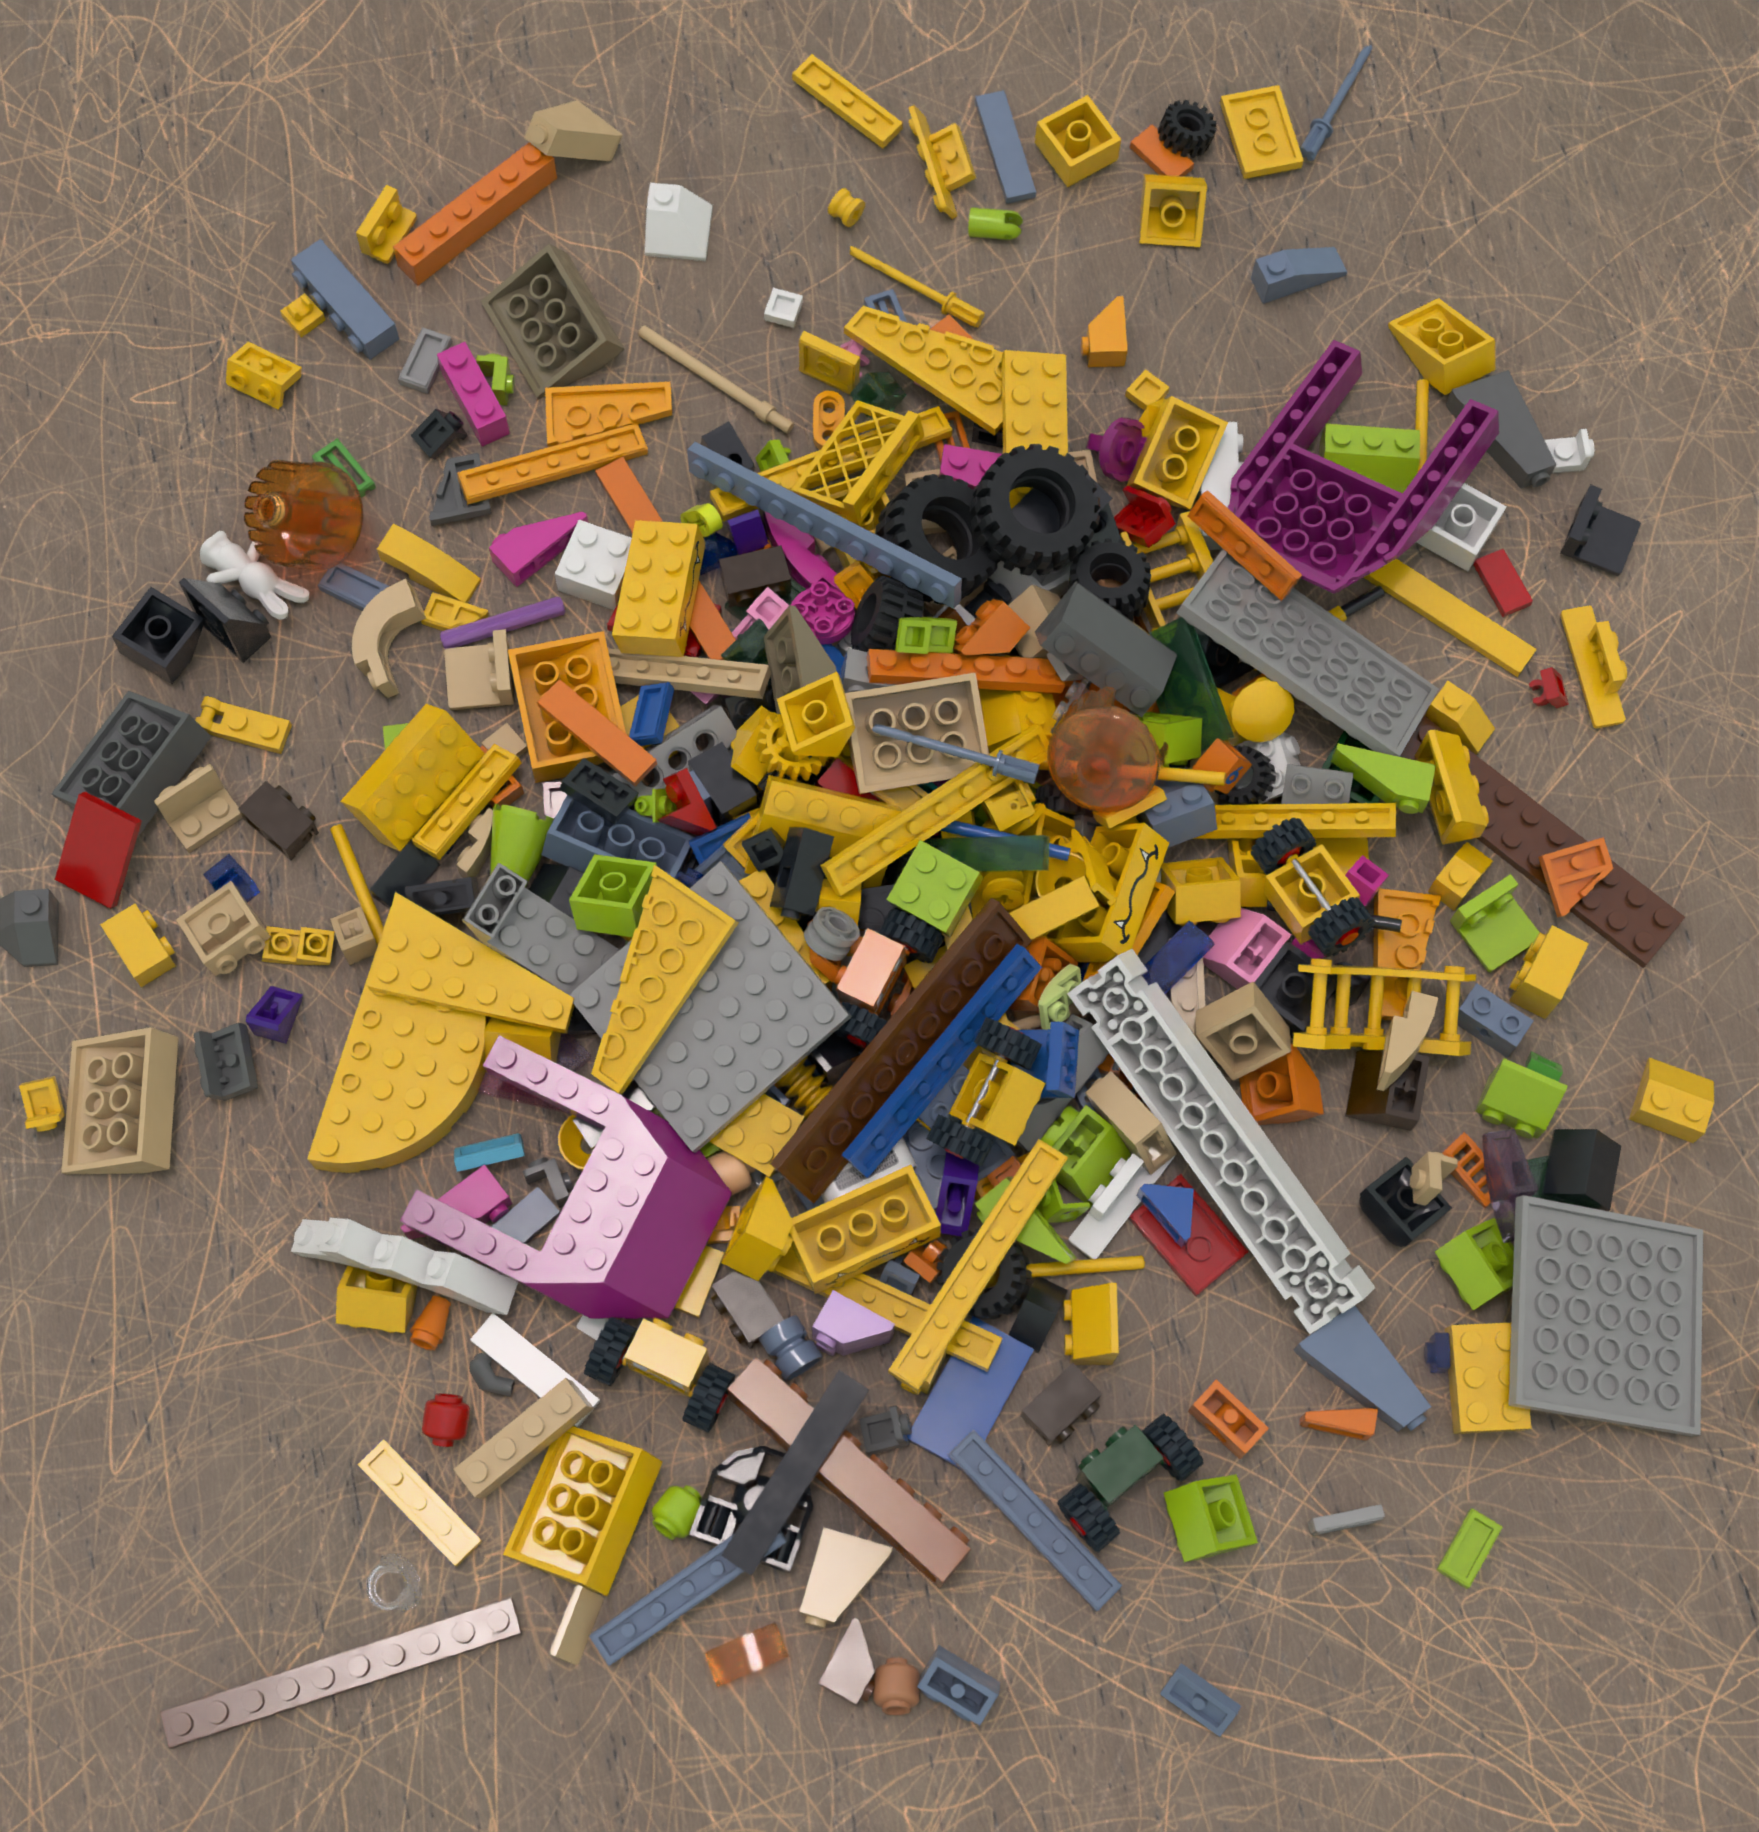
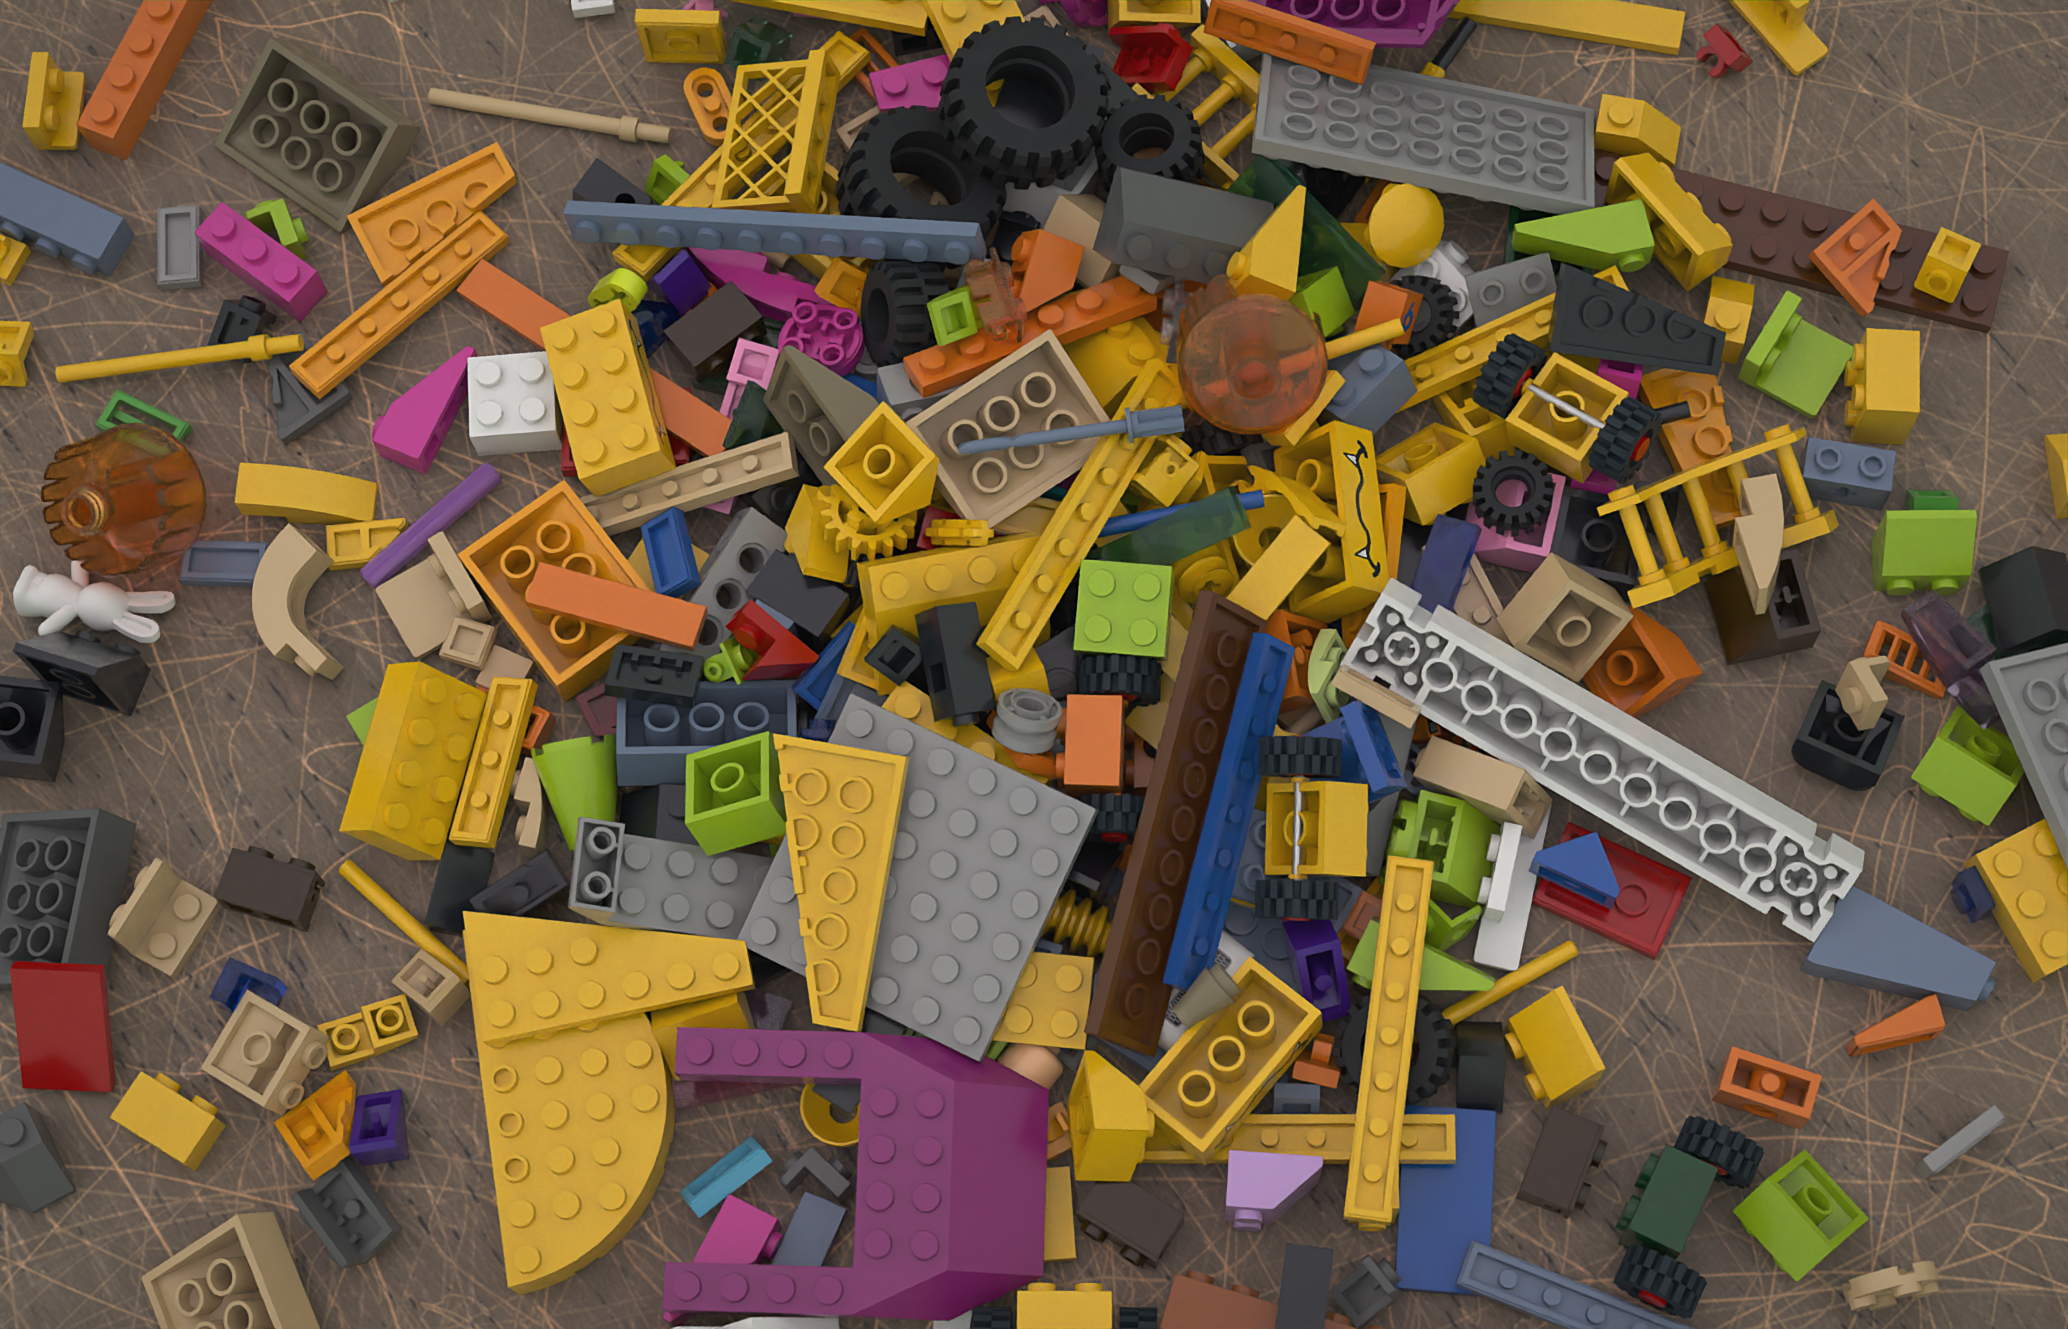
camera: 15 degrees left, 0 degrees up
yellow plate [195,696,292,754] -> none
sand blue wheel [759,1315,823,1381] -> none
none -> yellow bar [55,334,304,383]
none -> light orange wing [274,1070,356,1181]
none -> tan tile [439,615,497,671]
none -> yellow axle [925,519,994,547]
none -> clear orange hinge [964,247,1028,343]
none -> dark tan cone [1171,963,1241,1029]
none -> yellow slope [1226,185,1306,314]
none -> tan tile [1330,664,1421,729]
none -> black tyre [1473,450,1554,537]
none -> black wing [1546,262,1726,376]
none -> tan plate [1841,1261,1940,1311]
none -> yellow bracket [1914,227,1981,303]

